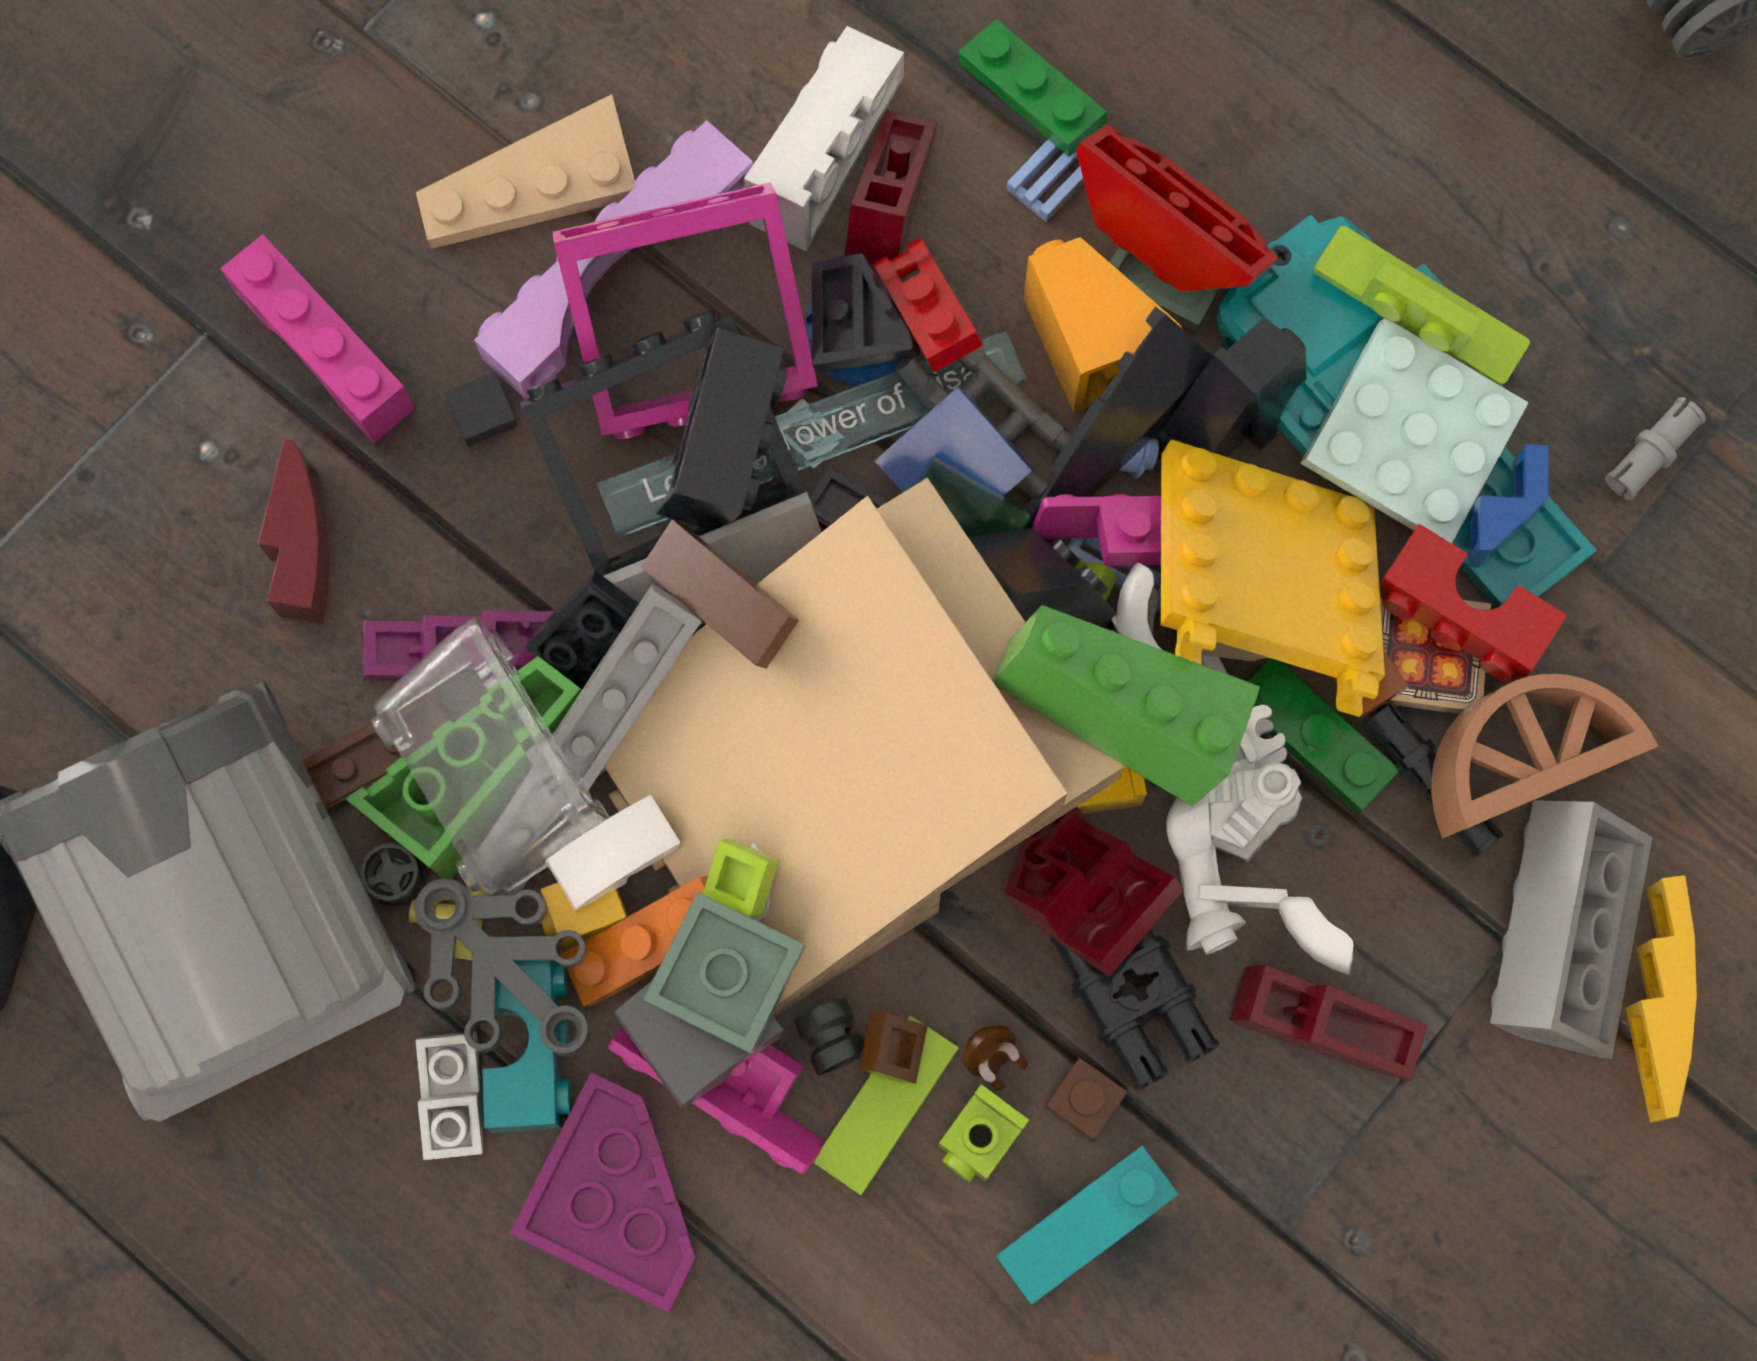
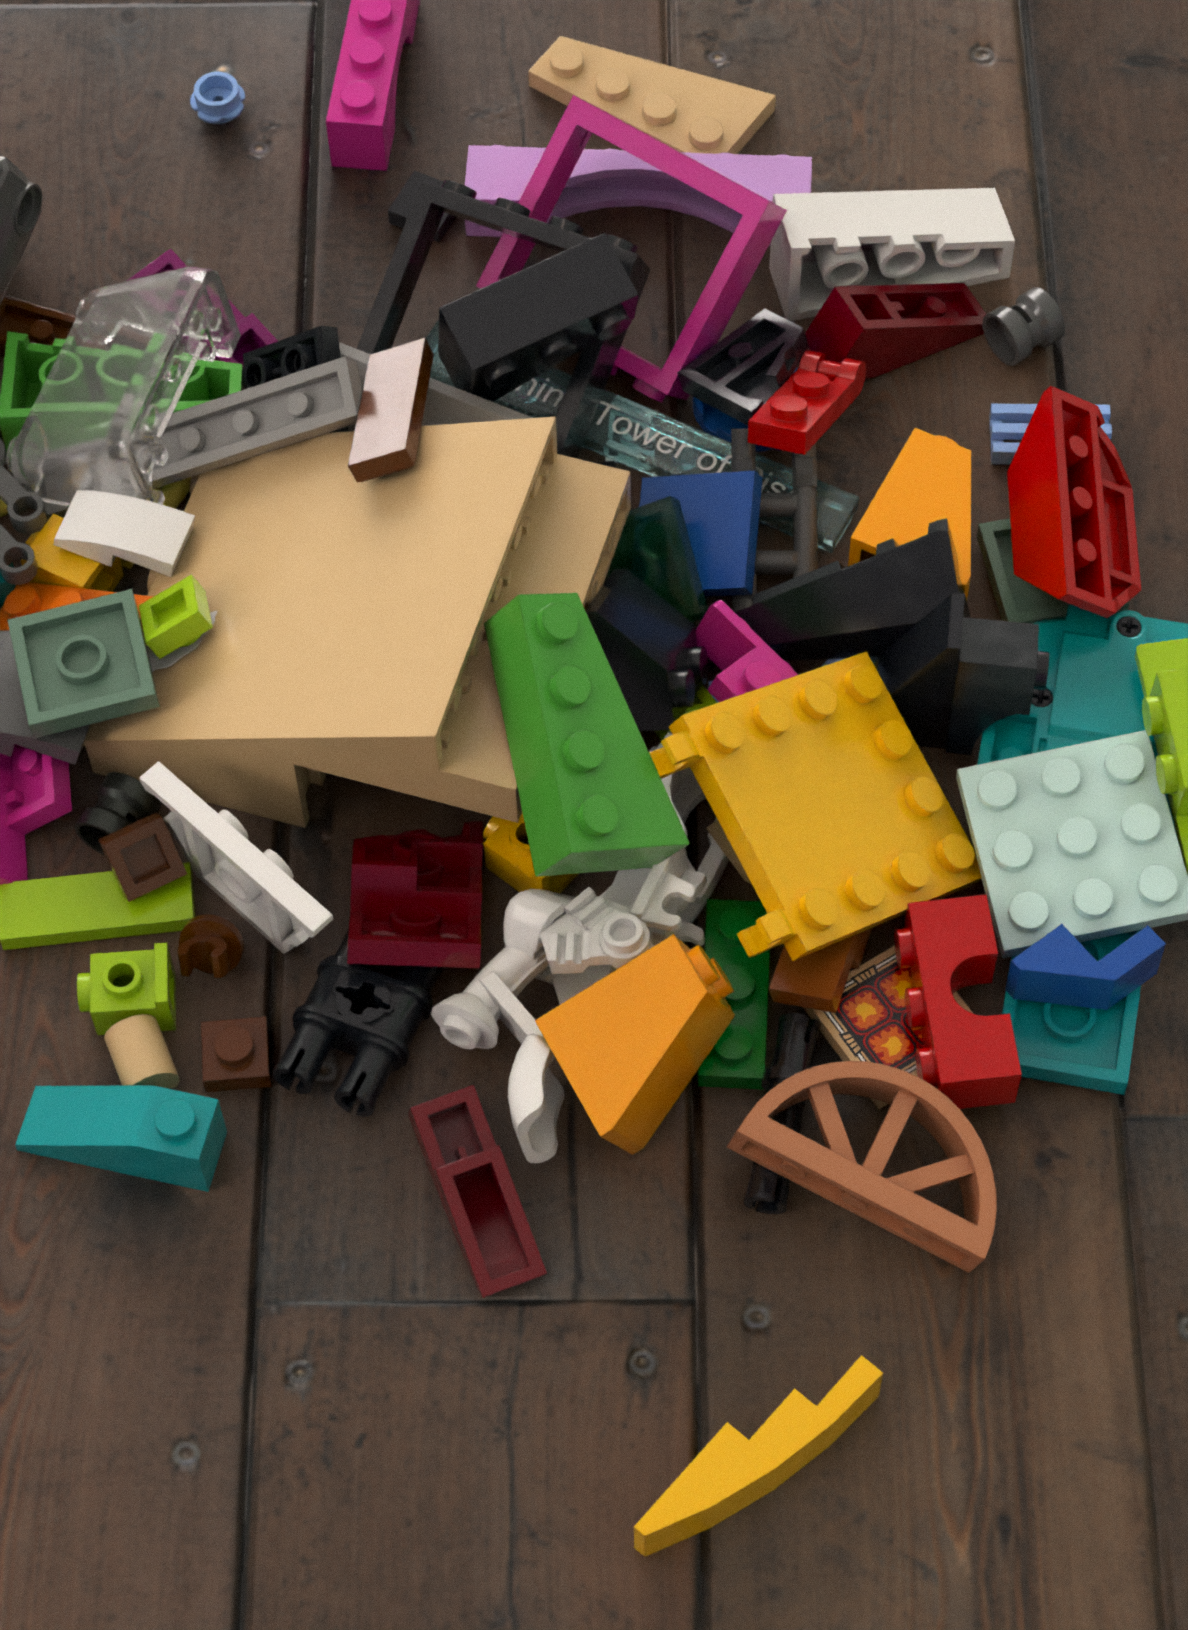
camera: 50 degrees right, 15 degrees down
dark red slope [258,439,330,624] -> none
green plate [958,19,1108,157] -> none
light grey slope [1490,800,1653,1059] -> none
none -> tan piece [104,1014,180,1089]
none -> white wing [139,761,333,954]
none -> light blue plate [190,71,245,124]
none -> light orange slope [535,934,735,1155]
none -> dark grey wheel [982,287,1065,366]

